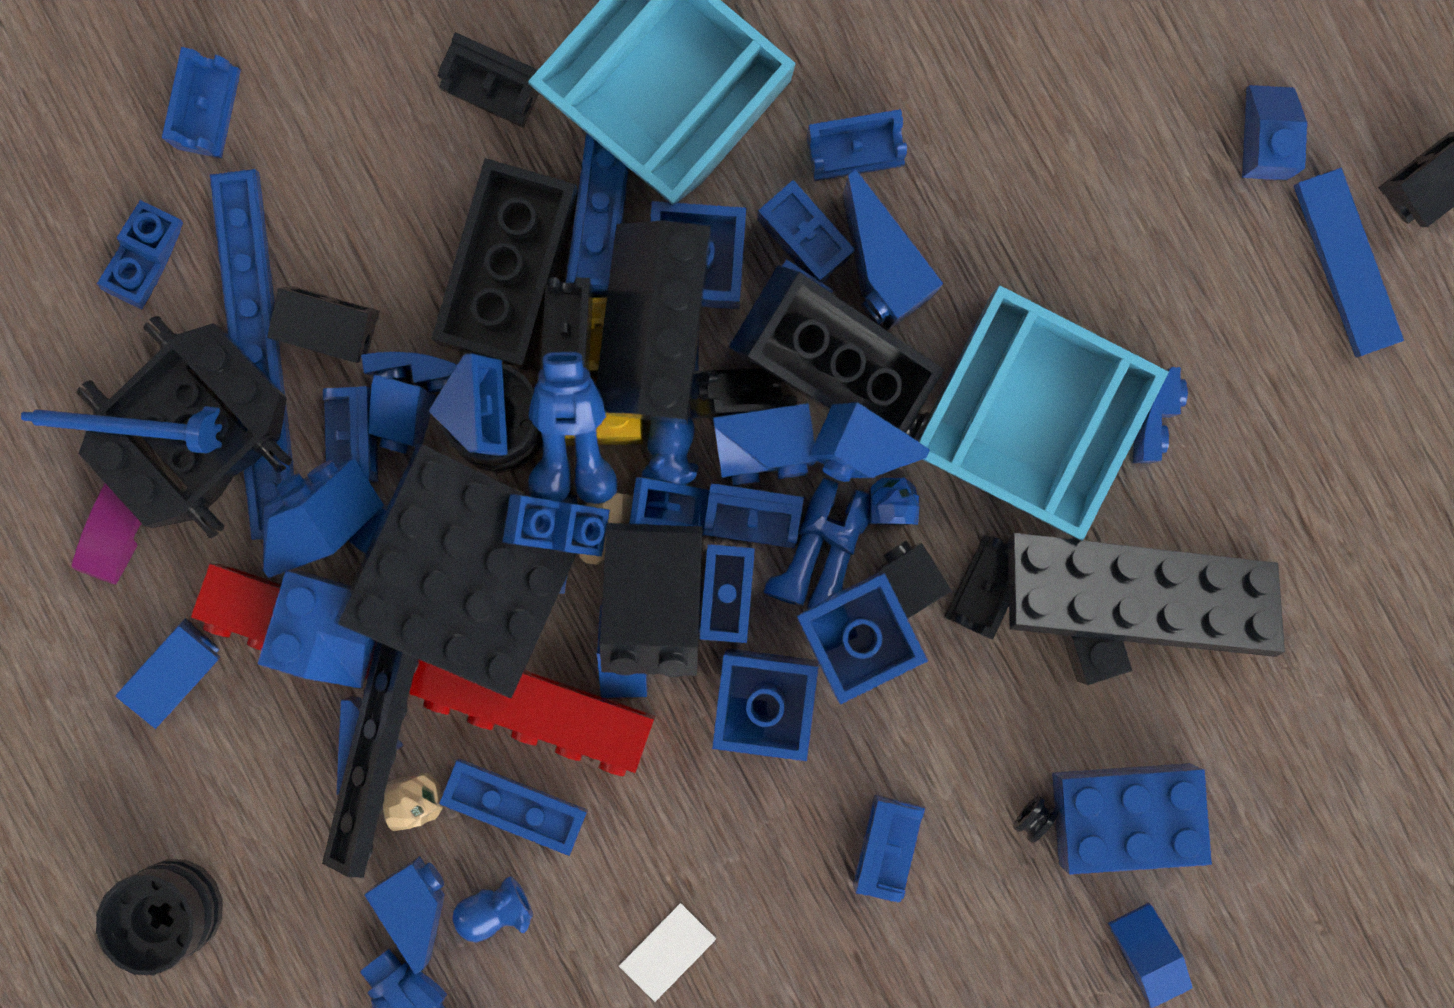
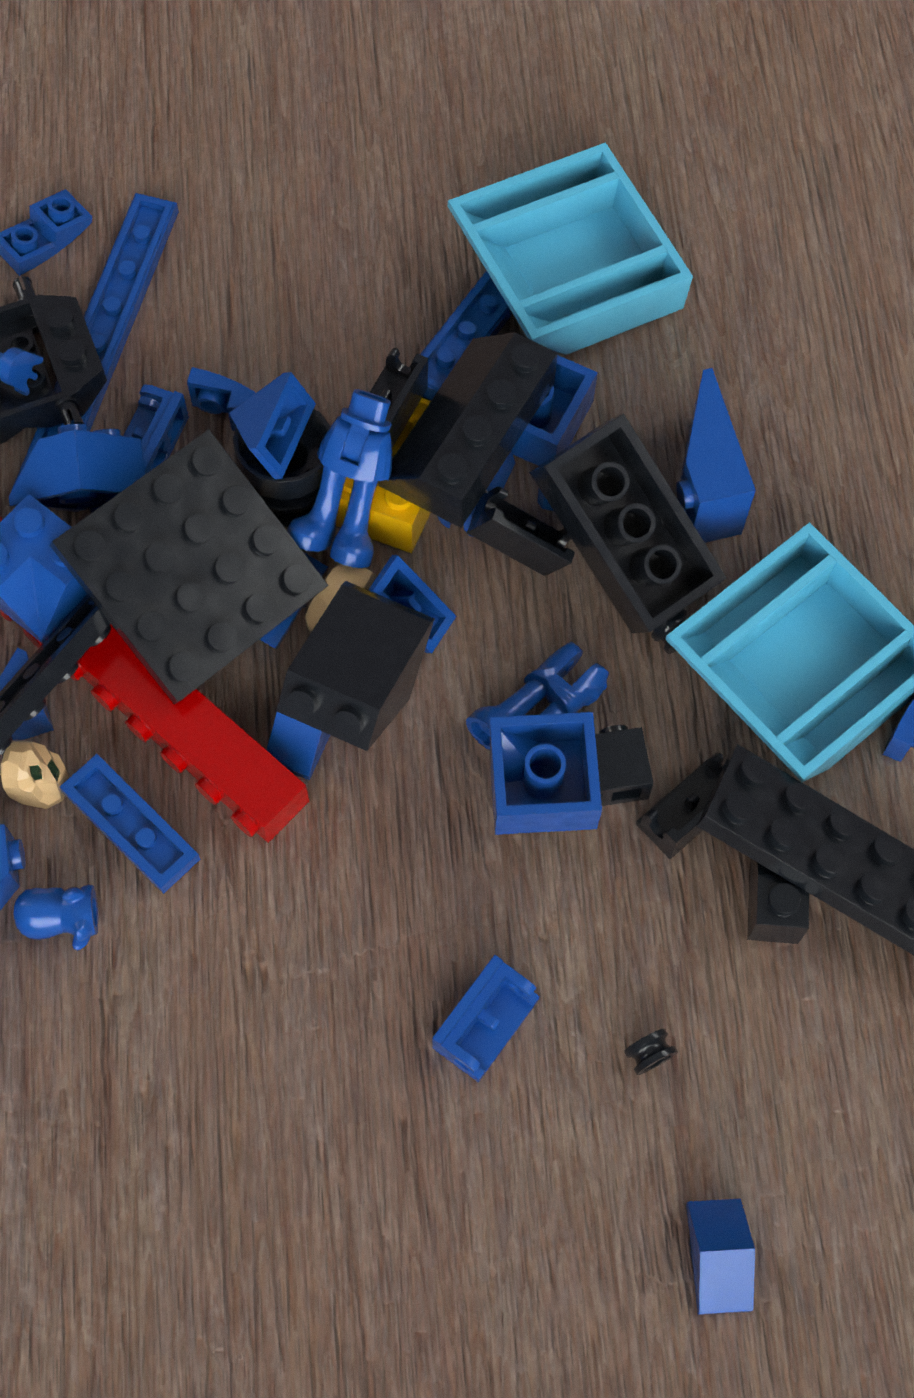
camera: 20 degrees right, 20 degrees down
blue hinge [162,47,241,159] -> none
black hinge [267,286,380,363] -> none
blue slope [368,374,436,454] -> none
black brick [431,158,578,371] -> none
black hinge [437,32,540,128] -> none
blue slope [503,494,610,557] -> none
white sticker [619,903,716,1002] -> none
blue animal [642,416,699,486] -> none
blue brick [699,544,755,643] -> none
blue hinge [704,483,804,549] -> none
blue slope [712,648,819,761] -> none
blue slope [713,403,817,486] -> none
blue hinge [757,180,855,283] -> none
blue hinge [807,109,907,181] -> none
blue slope [809,403,930,482] -> none
blue rock [869,477,920,525] -> none
blue brick [1052,763,1212,875] -> none

